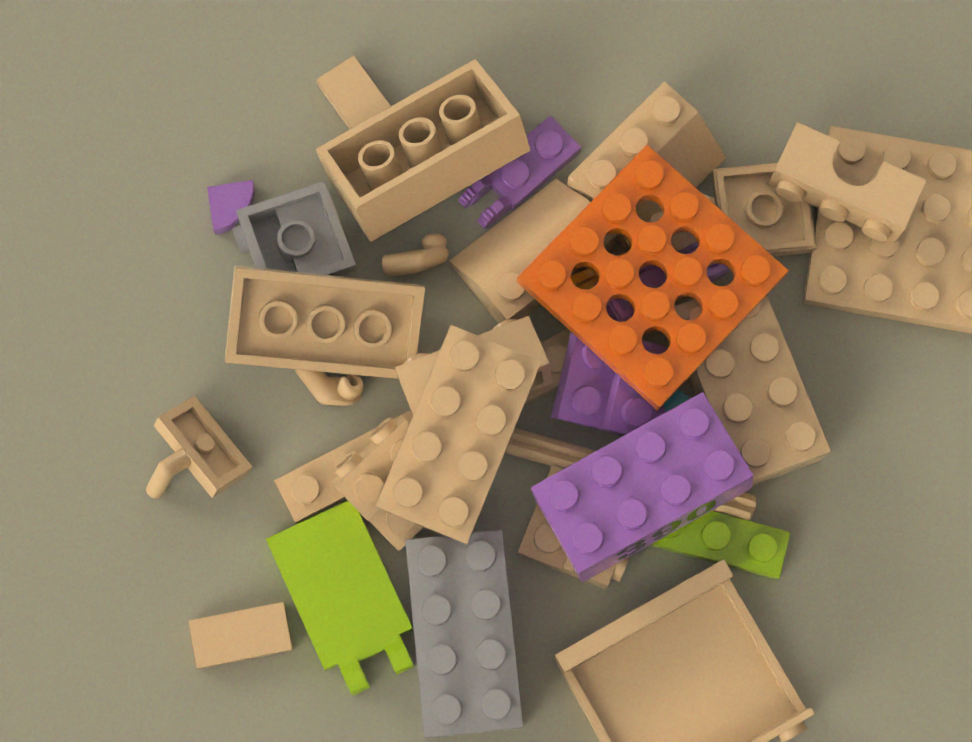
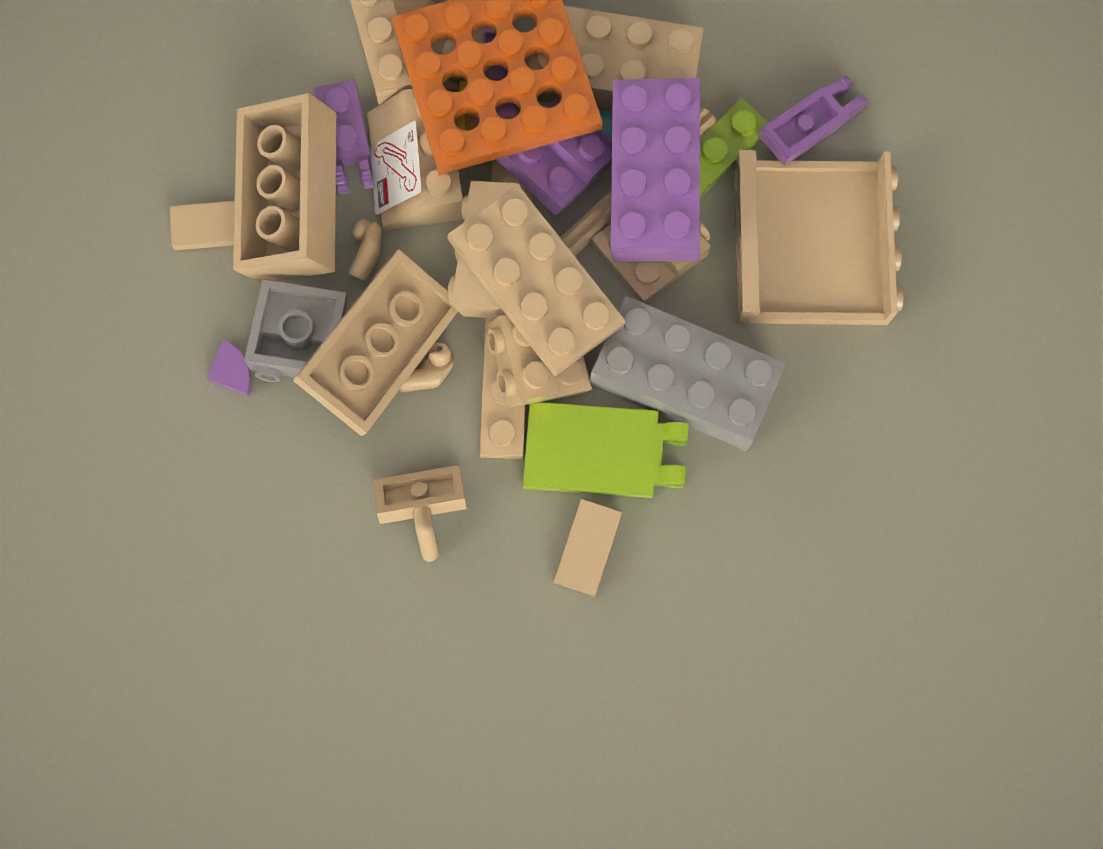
camera: 60 degrees left, 0 degrees up
none -> white sticker [370,121,422,215]
none -> medium lavender hinge [758,75,869,166]

